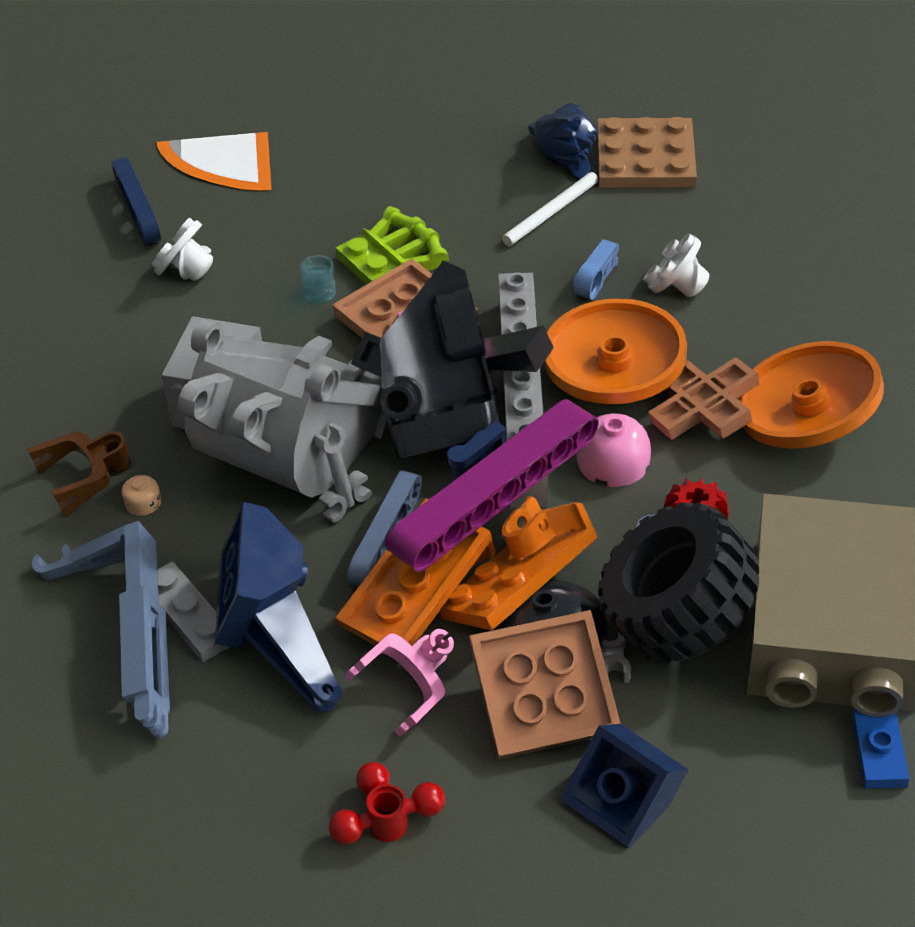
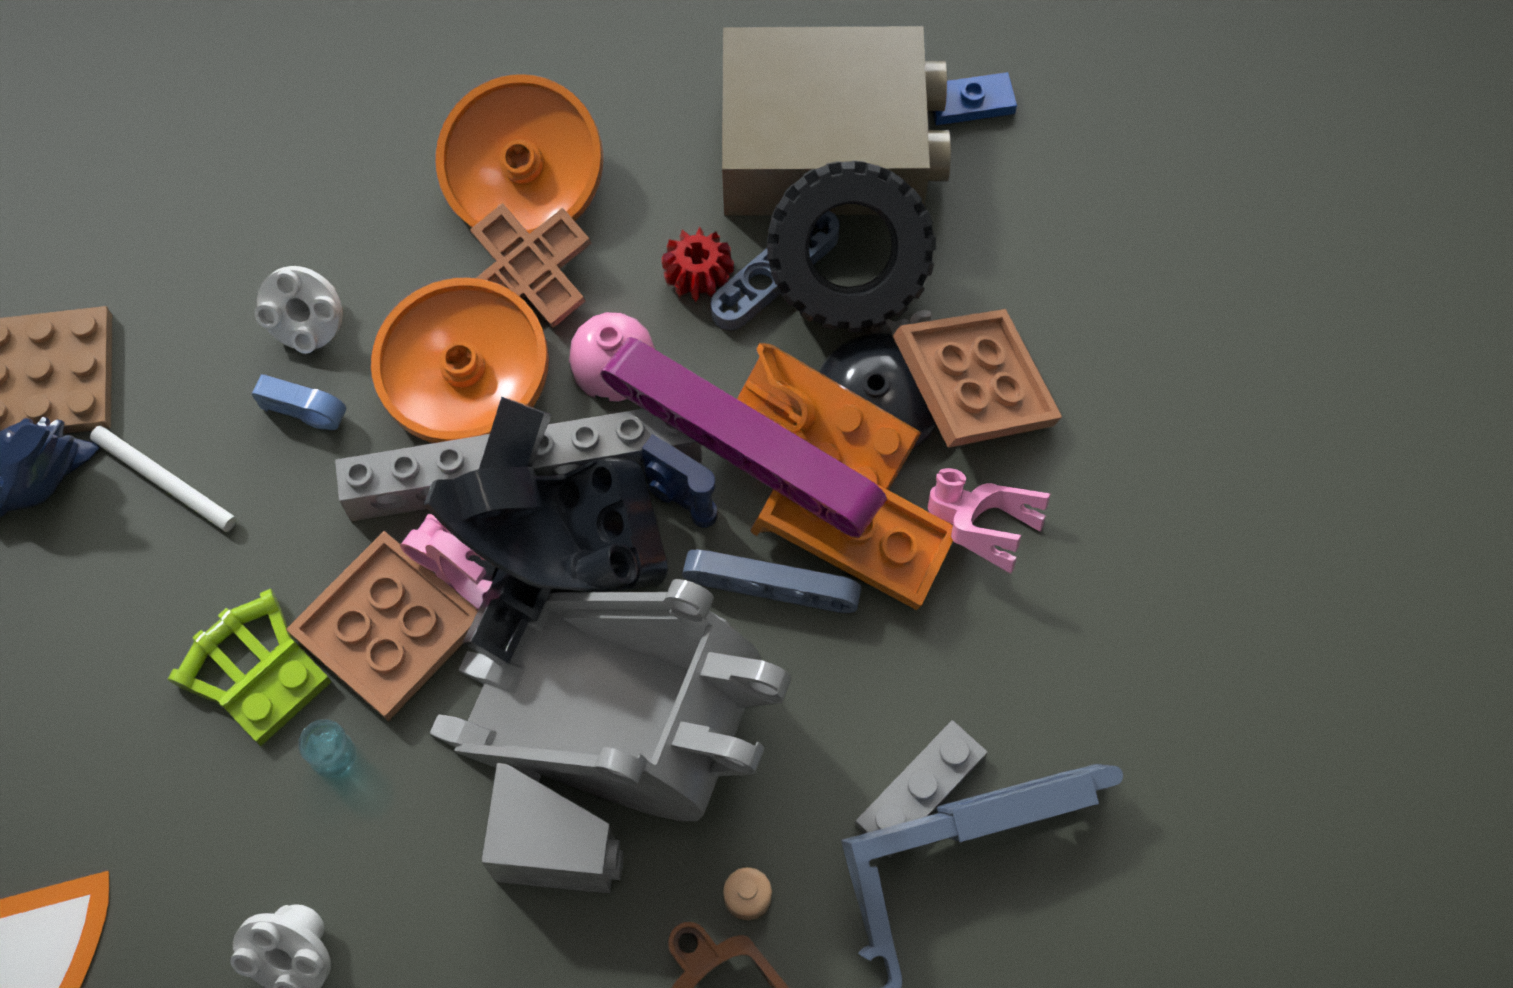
camera: 100 degrees left, 20 degrees up
dark blue slope [215,502,342,713] -> none
red piece [328,762,445,845] -> none
dark blue slope [560,724,689,847] -> none

